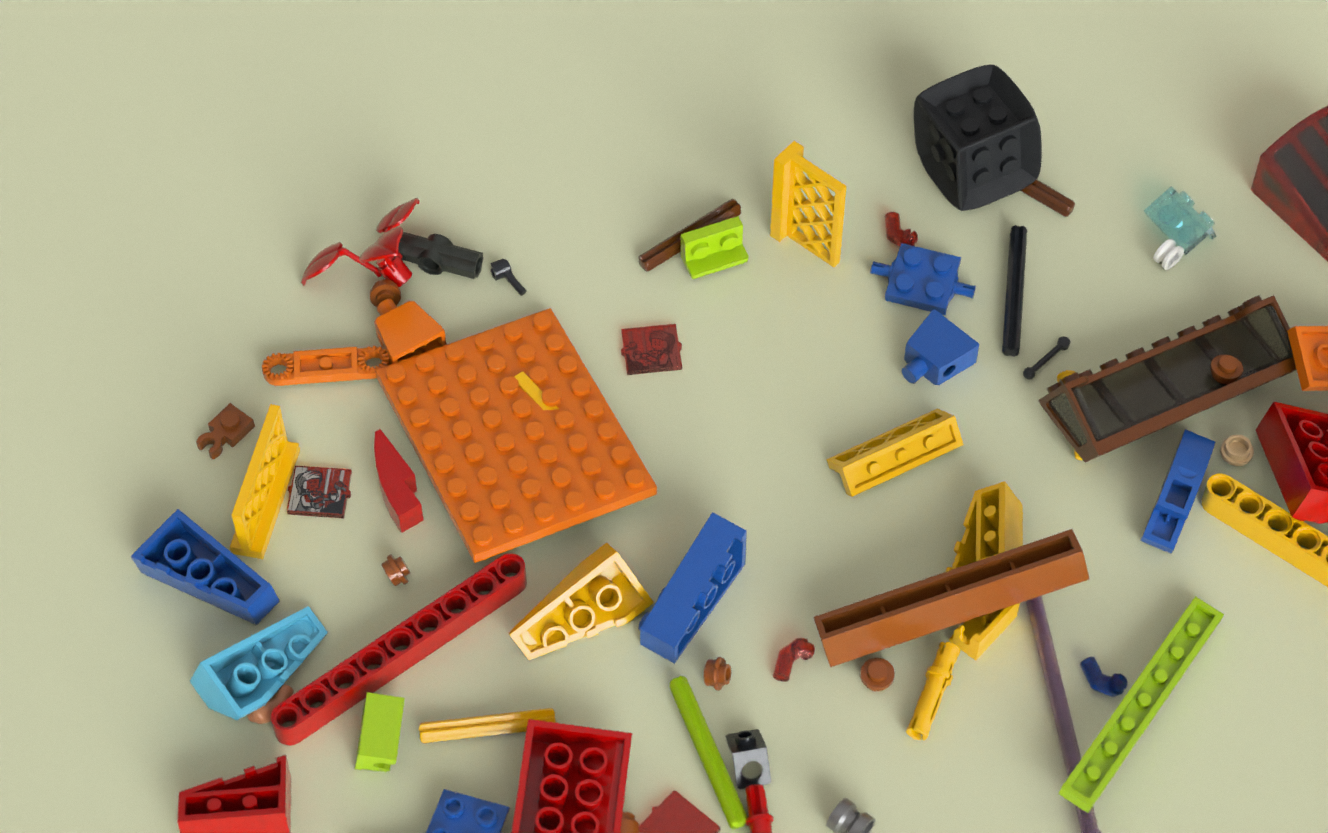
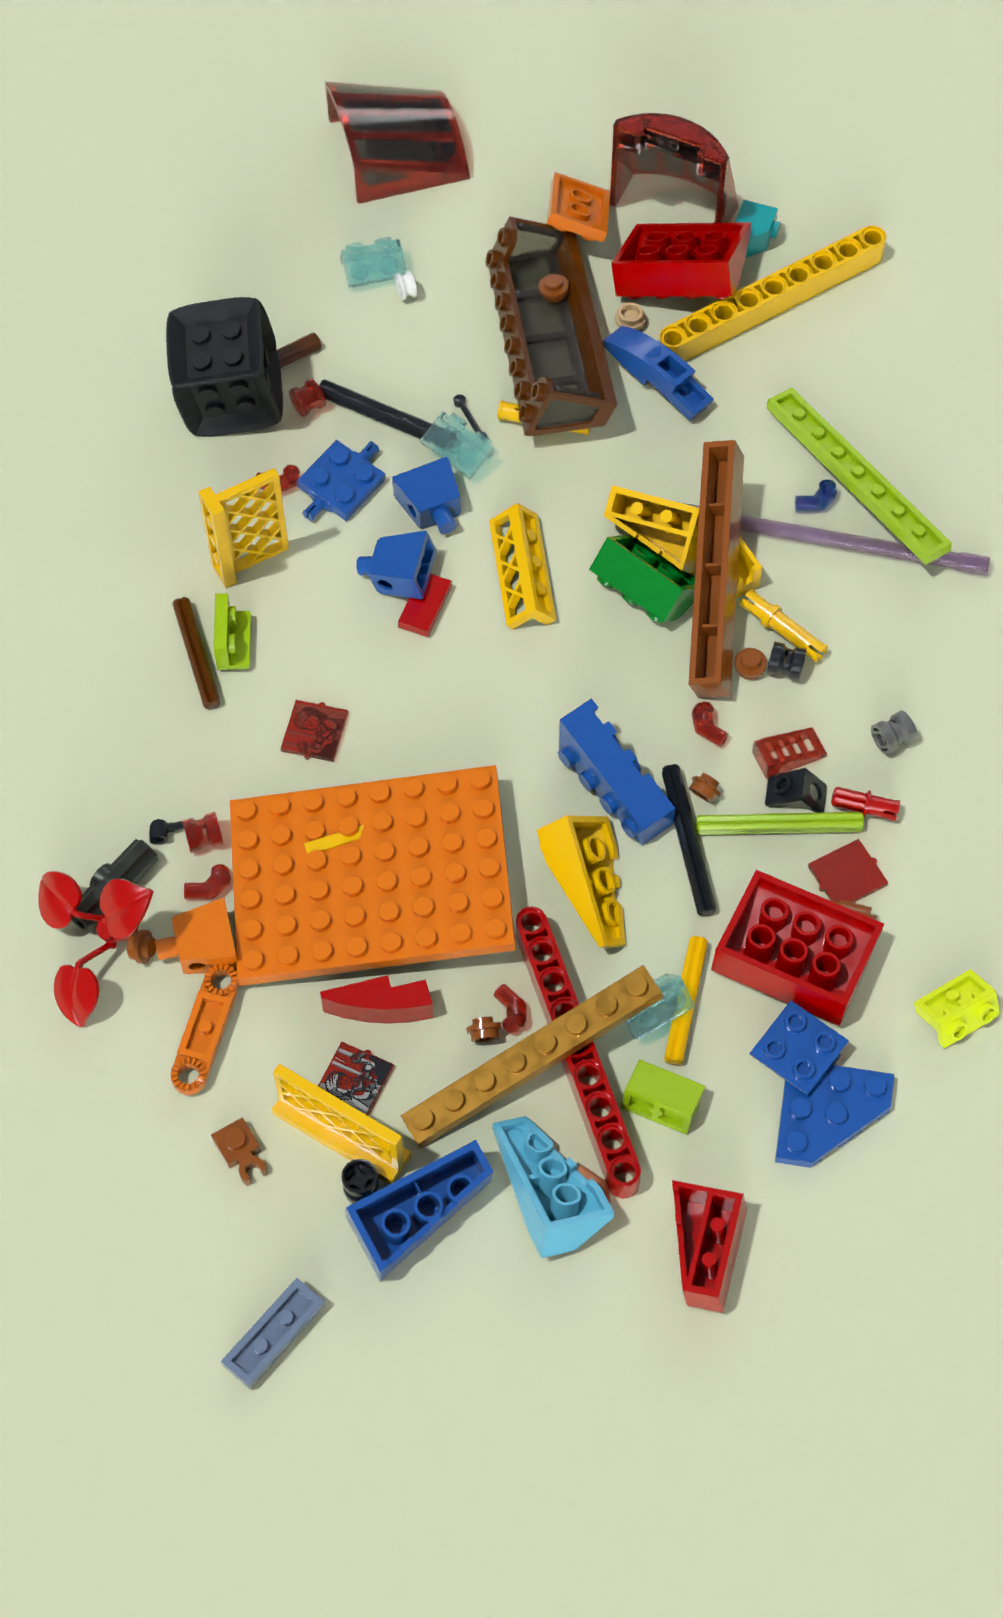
camera: 70 degrees left, 5 degrees up
none -> clear red wheel [182,812,223,853]
none -> clear red arm [184,864,231,899]
none -> sand blue plate [221,1278,325,1389]
none -> clear red wheel [289,378,326,417]
none -> black wheel [341,1159,379,1204]
none -> blue torso [356,531,437,599]
none -> red tile [398,574,452,637]
none -> pearl gold plate [400,965,664,1149]
none -> clear light blue bracket [420,411,494,480]
none -> clear red arm [493,983,527,1034]
none -> green slope [589,534,695,623]
none -> clear light blue bracket [625,973,694,1040]
none -> black axle [662,764,716,917]
none -> clear red slope [752,727,827,779]
none -> black wheel [767,641,807,681]

